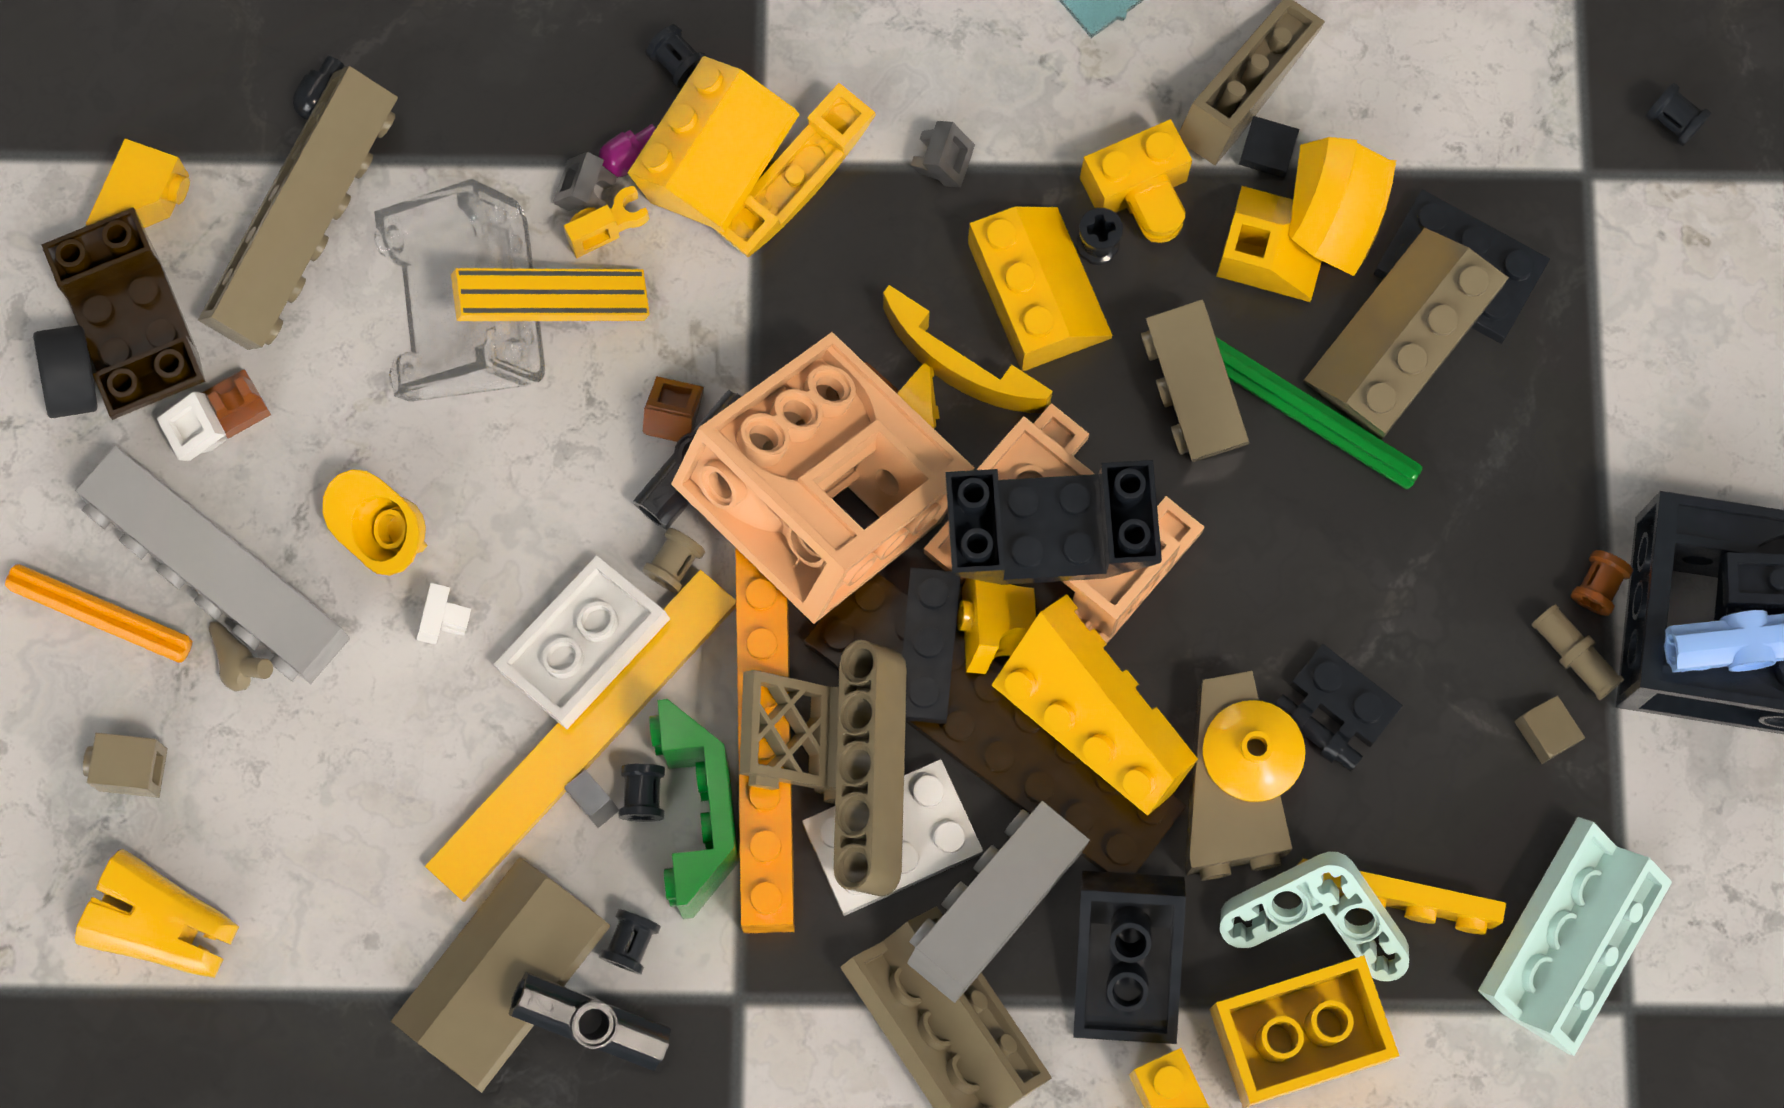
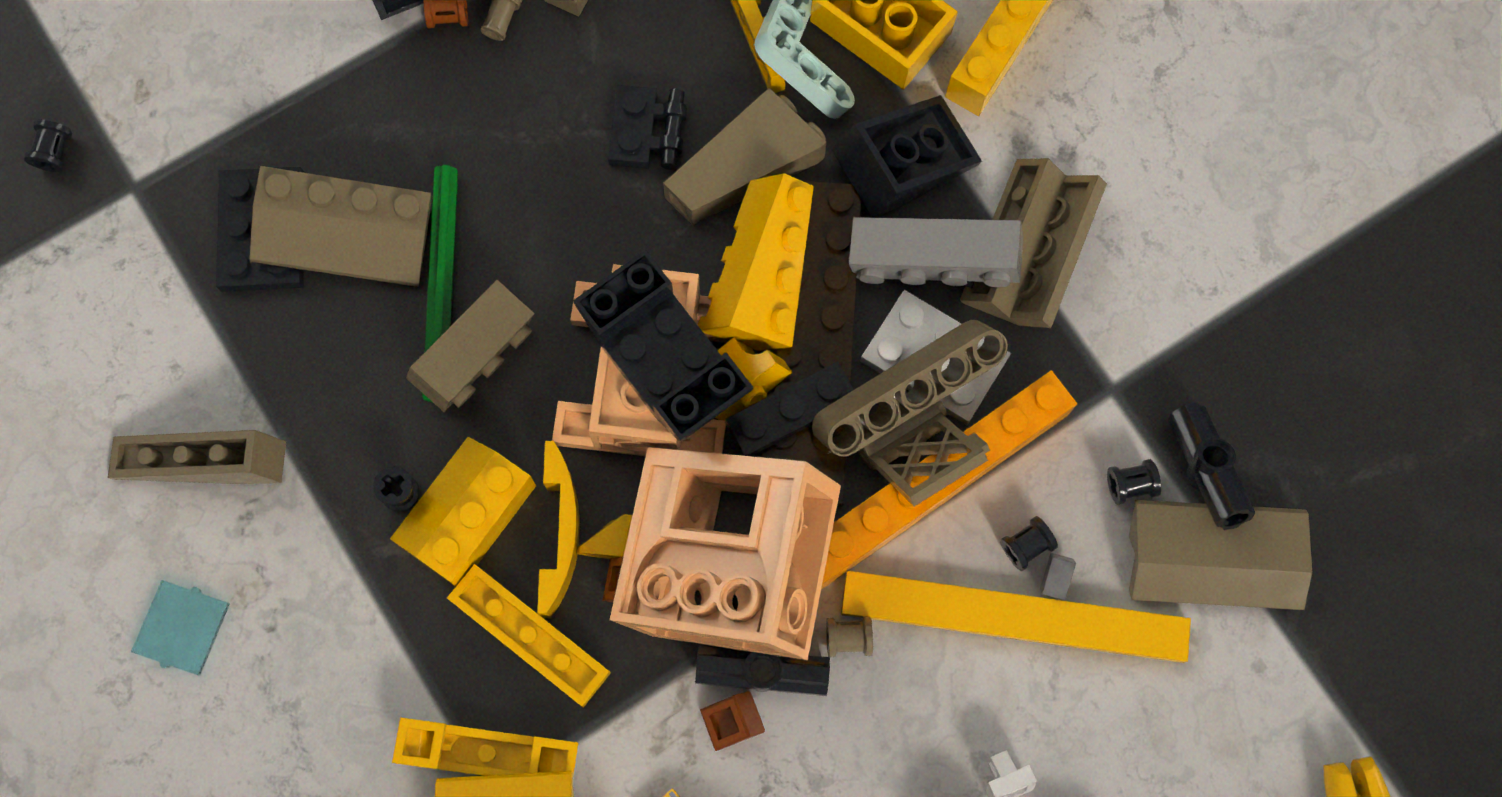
camera: 125 degrees left, 0 degrees up
white plate [493,555,670,729] -> none
green slope [649,699,739,919] -> none
flat silver tile [911,121,975,188] -> none
yellow brick [1080,119,1192,243] -> none
yellow dish [1202,700,1305,802] -> none
yellow slope [1217,186,1322,302] -> none
black tile [1239,116,1300,178] -> none
yellow slope [1289,137,1396,276] -> none
none -> yellow plate [447,564,611,708]

